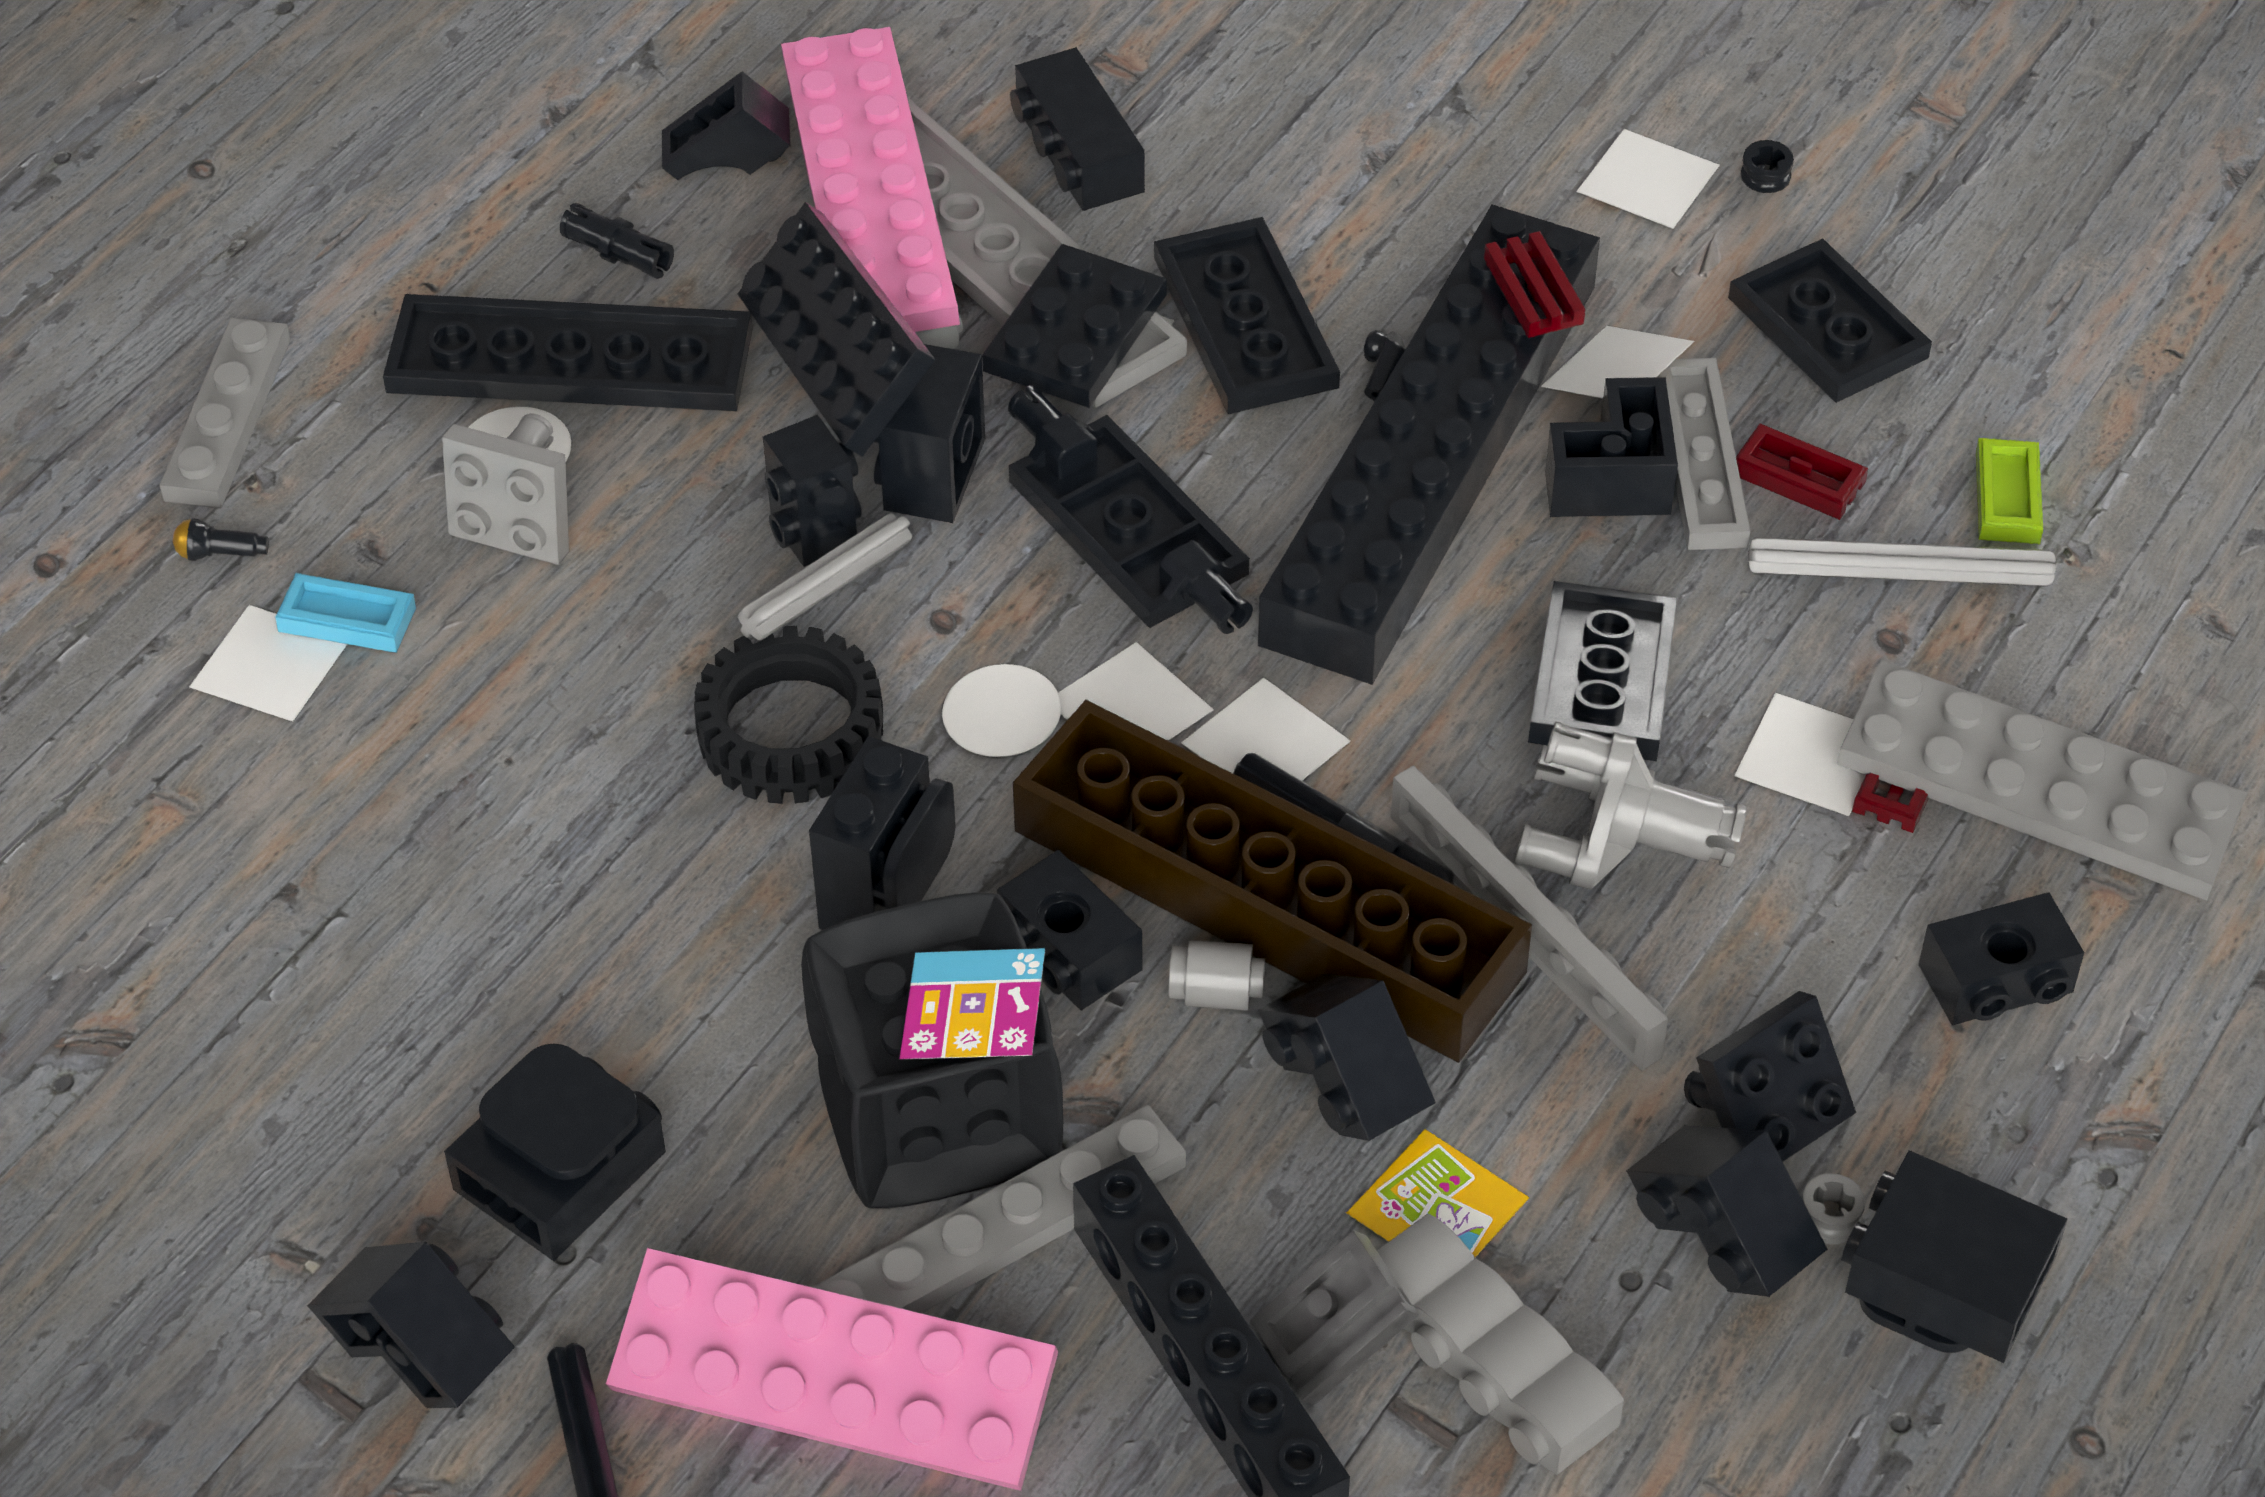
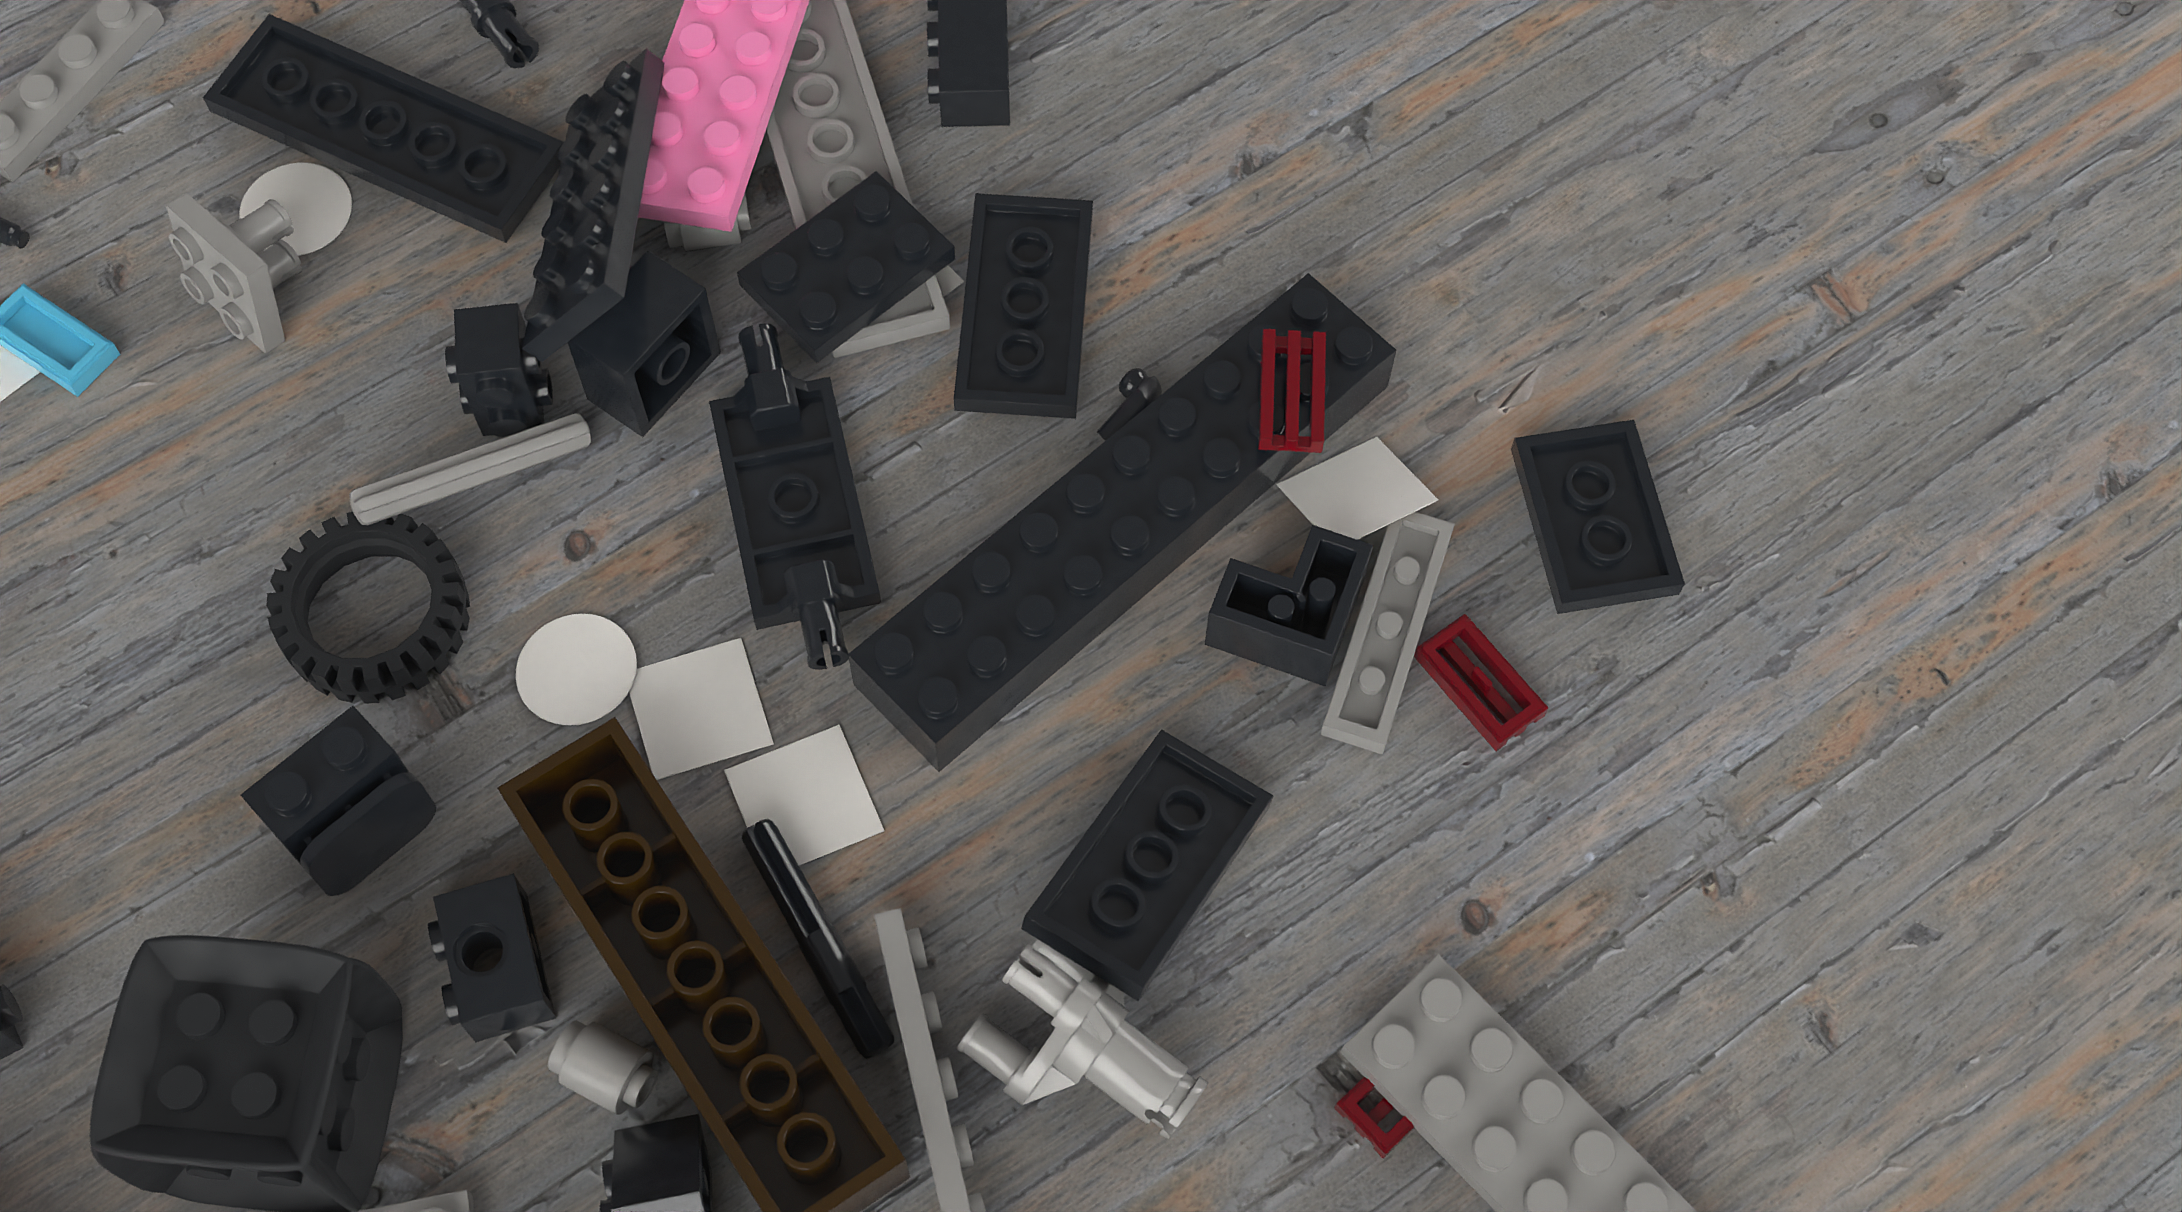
camera: 20 degrees right, 15 degrees up
sticker [900,948,1045,1059] -> none
white sticker [1577,129,1720,229] -> none
white sticker [1734,693,1866,816] -> none
black bush [1740,140,1794,193] -> none
axle [1748,537,2056,586] -> none
lime tile [1976,438,2043,544] -> none

